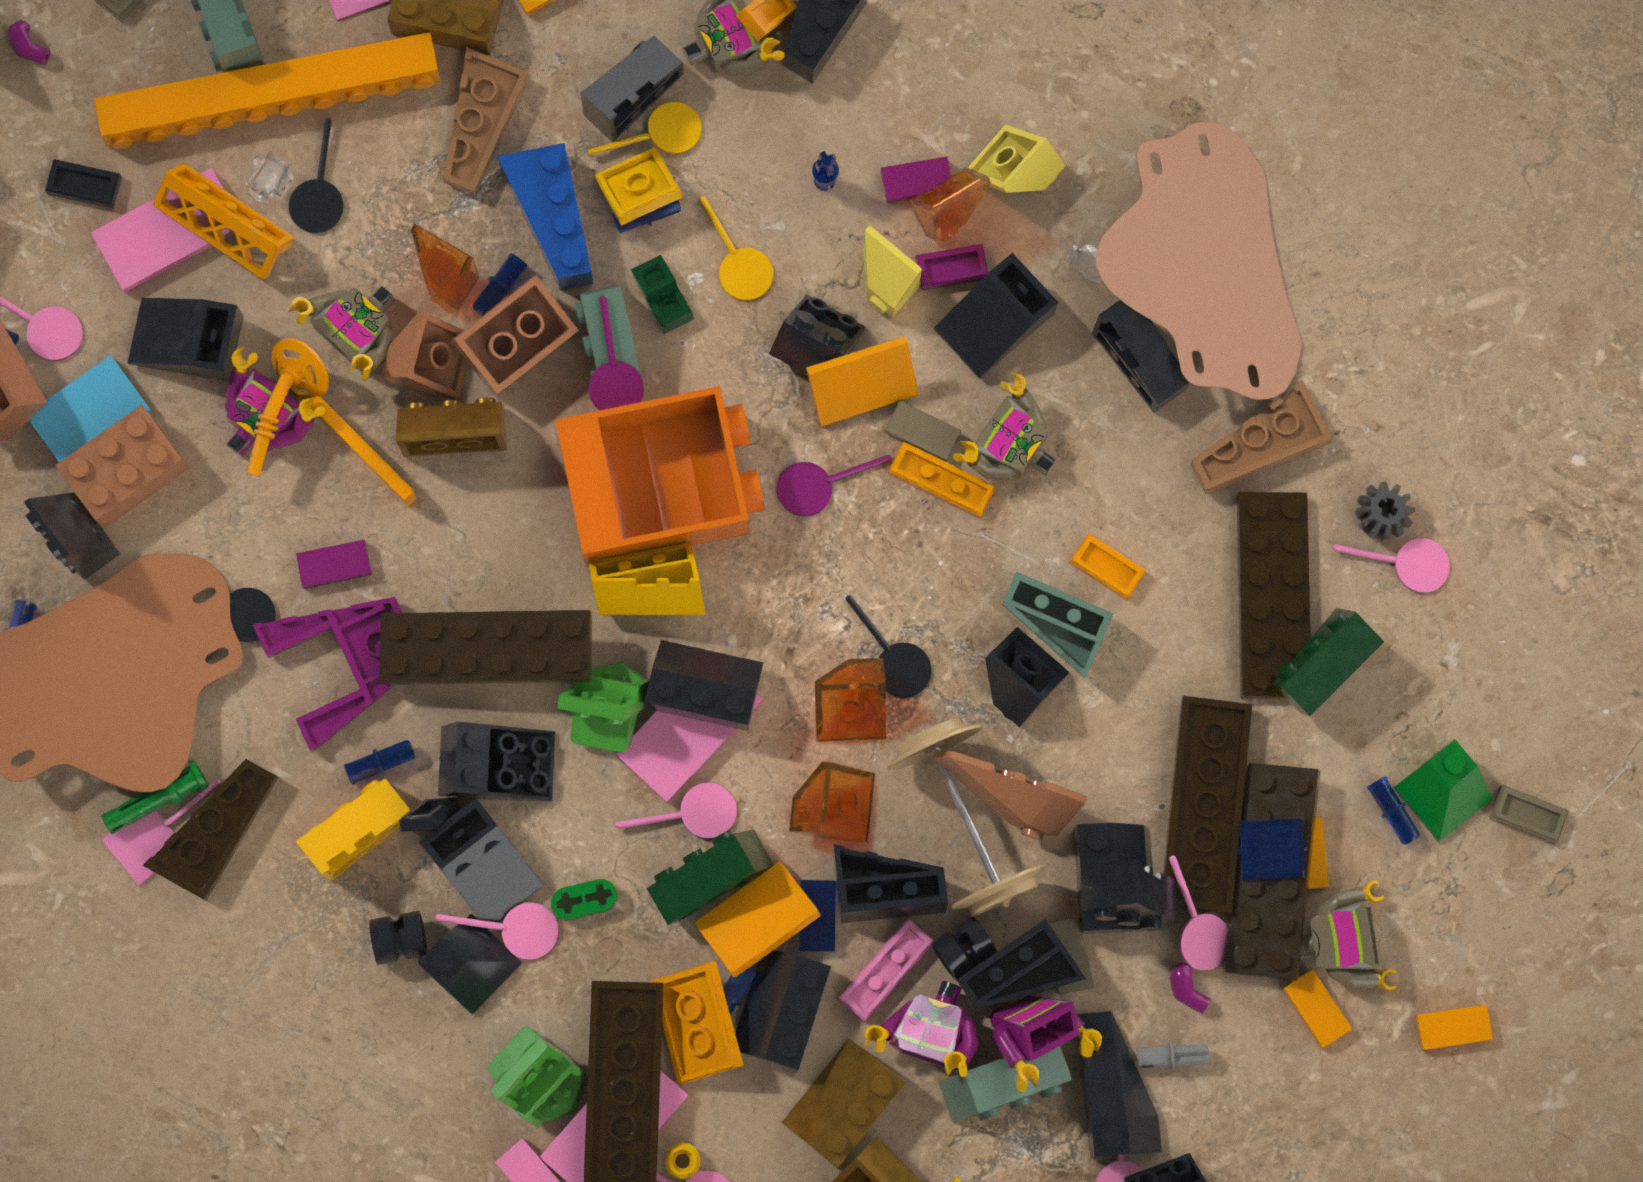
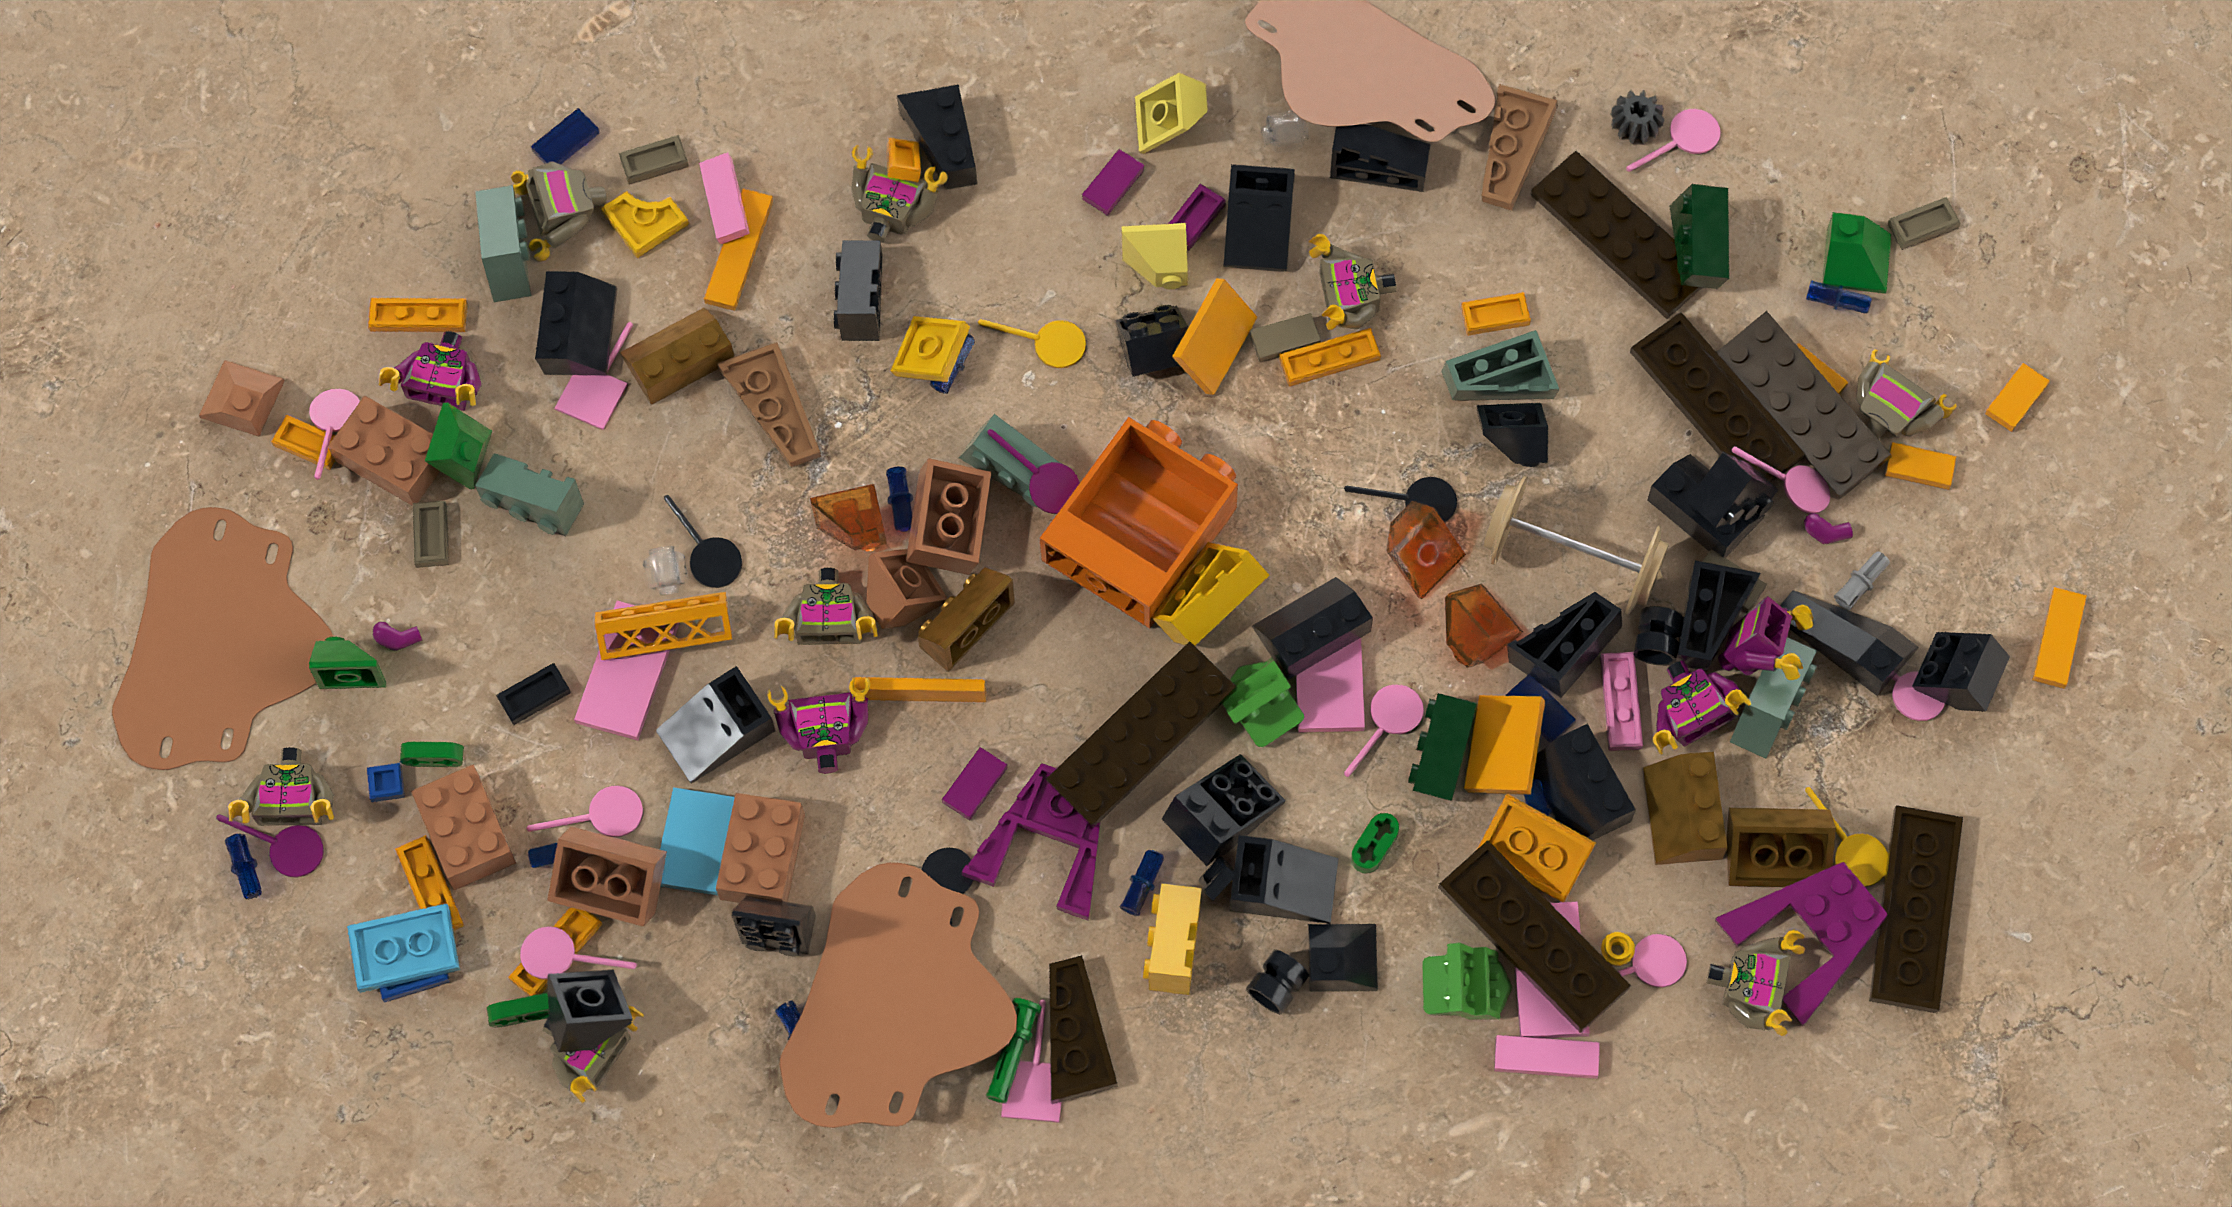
camera: 35 degrees left, 10 degrees down
light orange brick [94,32,441,149] -> none
light orange dish [246,338,329,477] -> none
bright pink piece [435,902,558,960] -> none
blue wedge [497,143,594,290] -> none
yellow piece [588,102,702,155] -> none
dark green slope [631,255,694,334] -> none
magenta piece [777,455,892,516] -> none
clear blue axle [812,151,839,191] -> none
clear orange slope [908,167,991,241] -> none
nougat wedge [933,750,1087,840] -> none
clear blue piece [1237,818,1307,880] -> none

